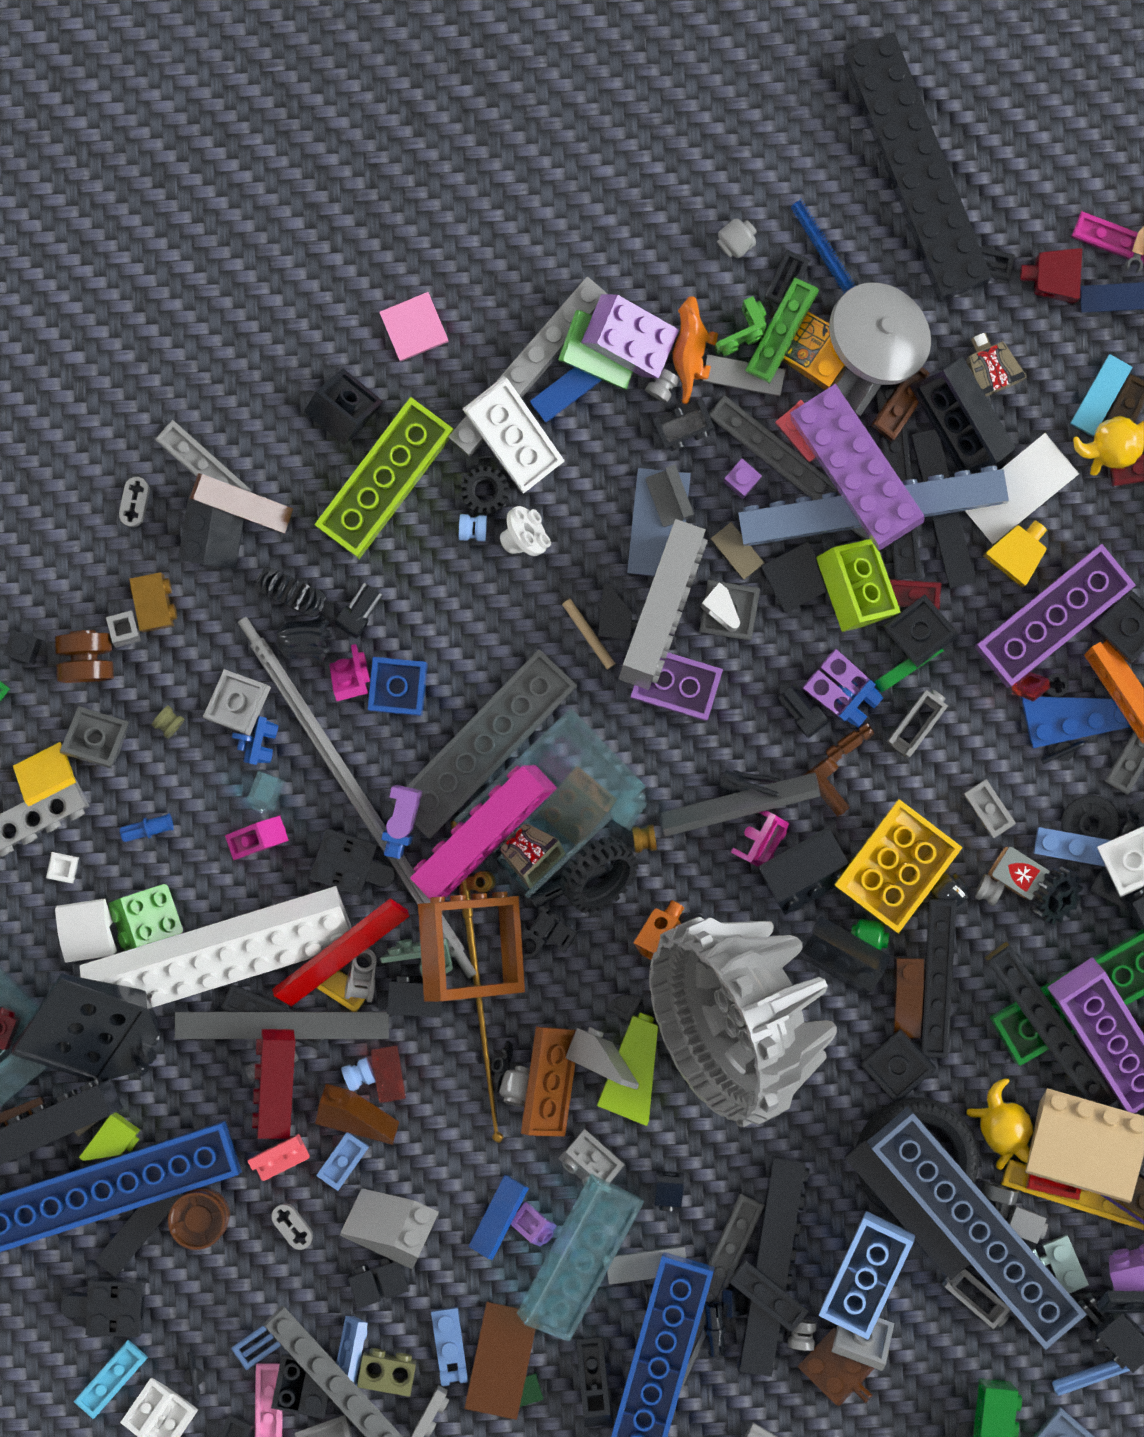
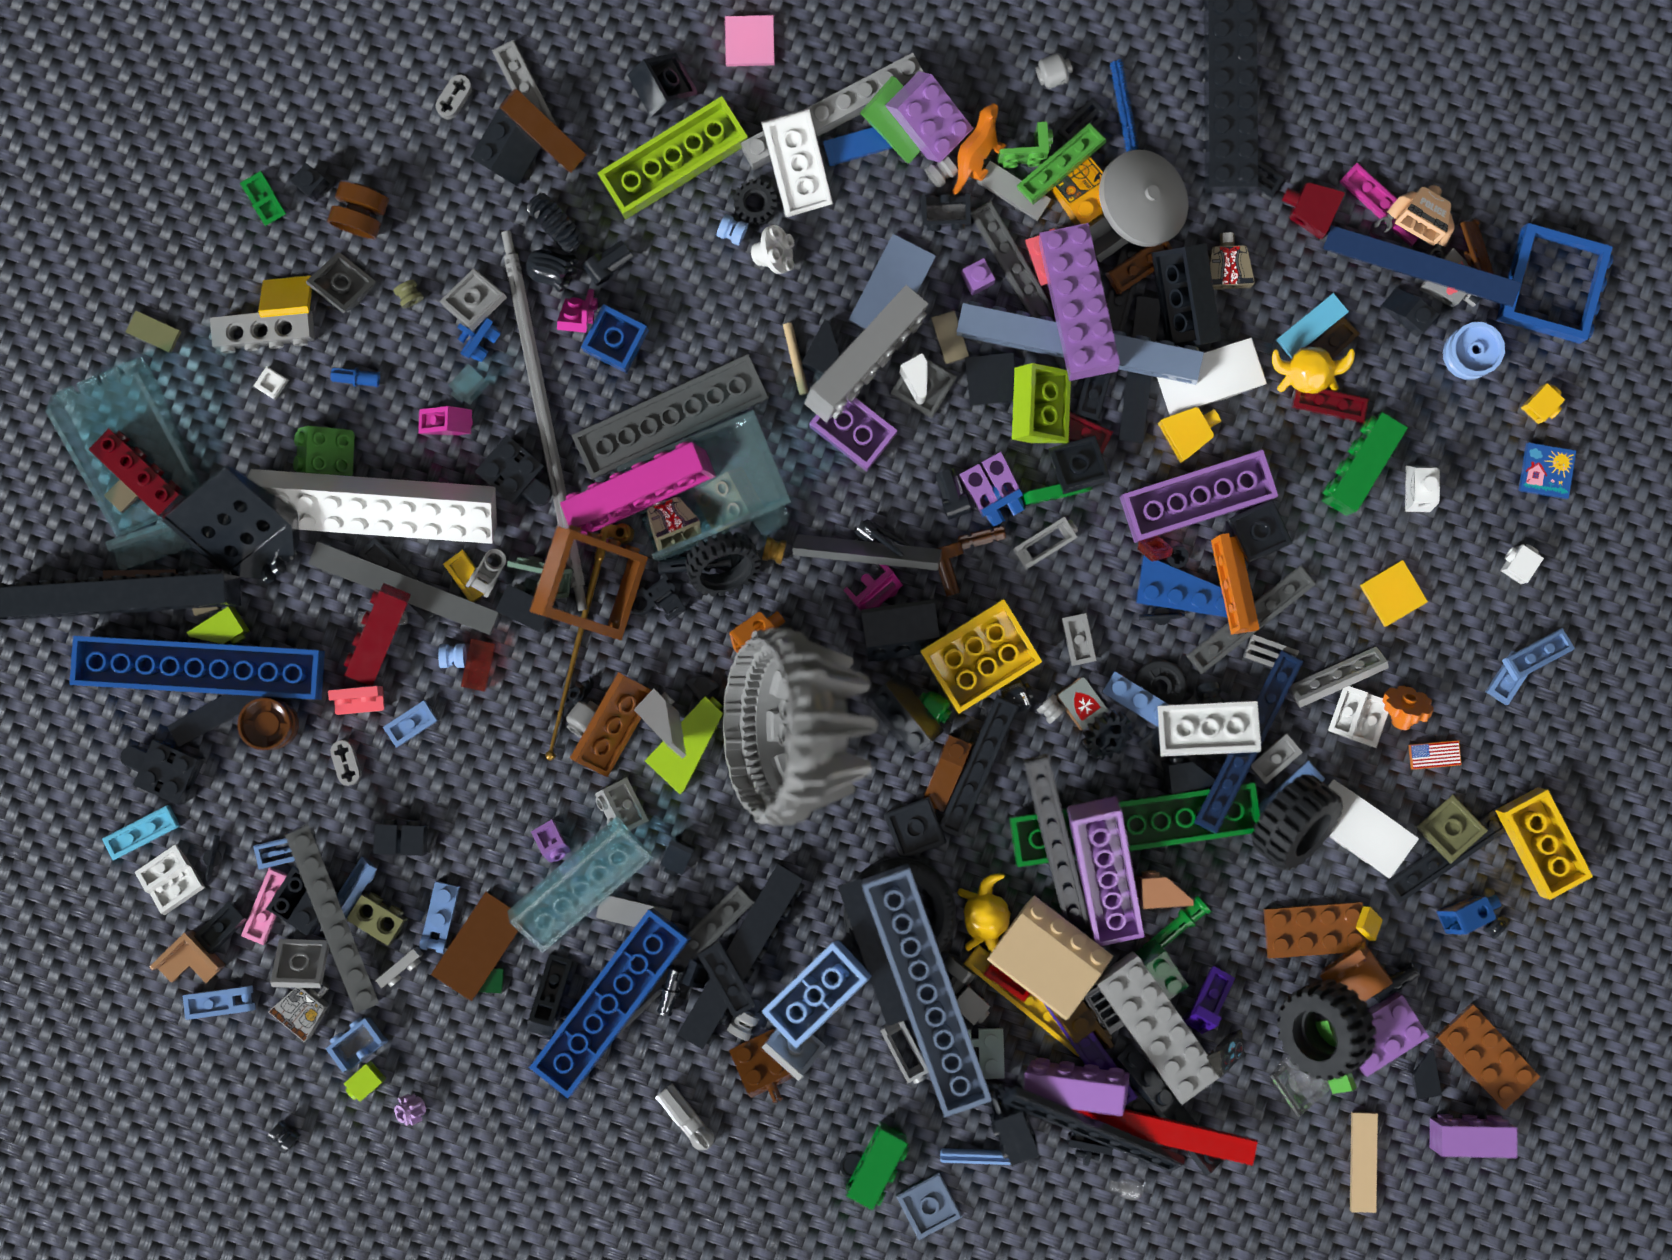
camera: 15 degrees right, 0 degrees up
white slope [55,899,117,962] -> none
light grey brick [106,610,141,648] -> none
pearl gold brick [129,572,177,633] -> none
red tile [272,898,409,1007] -> none
reddish brown slope [315,1084,399,1145] -> none
light grey slope [340,1188,439,1269] -> none
medium lavender hips [381,785,422,859] -> none
blue tile [468,1175,529,1260] -> none
dark grey panel [646,464,694,527] -> none

